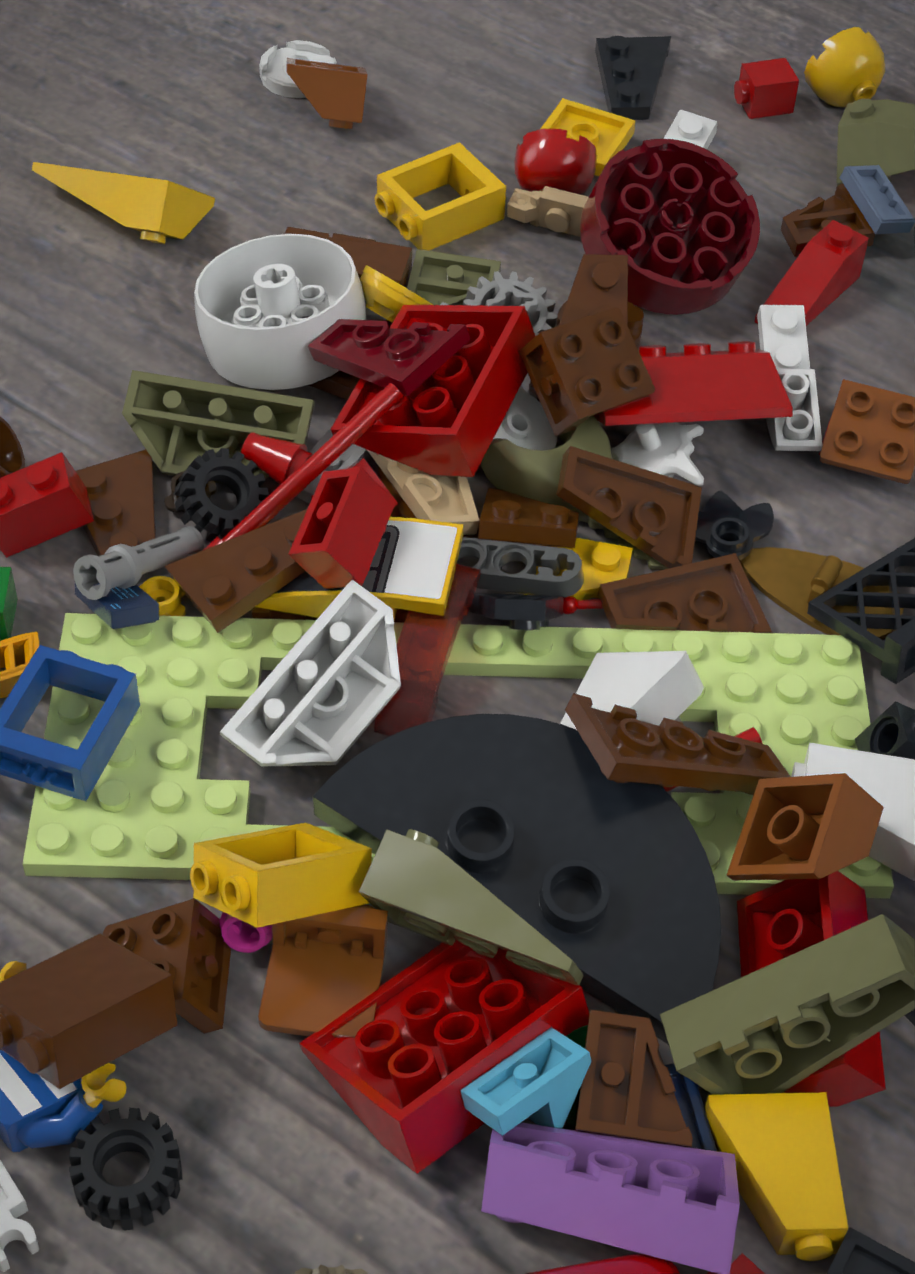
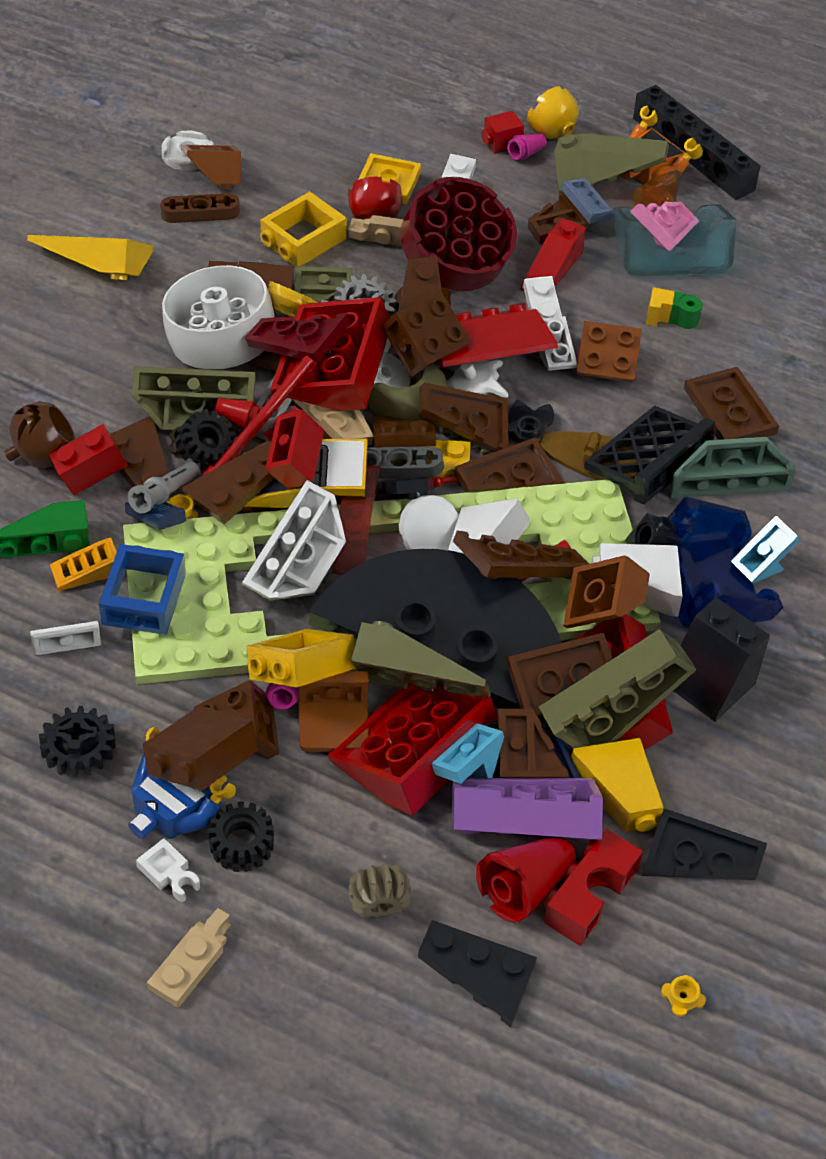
camera: 10 degrees left, 0 degrees up
black wing [595,36,671,120] -> none
none -> reddish brown beam [160,193,240,223]
none -> white tile [399,495,458,550]
none -> reddish brown wing [506,633,612,716]
none -> dark pink cone [507,133,547,161]

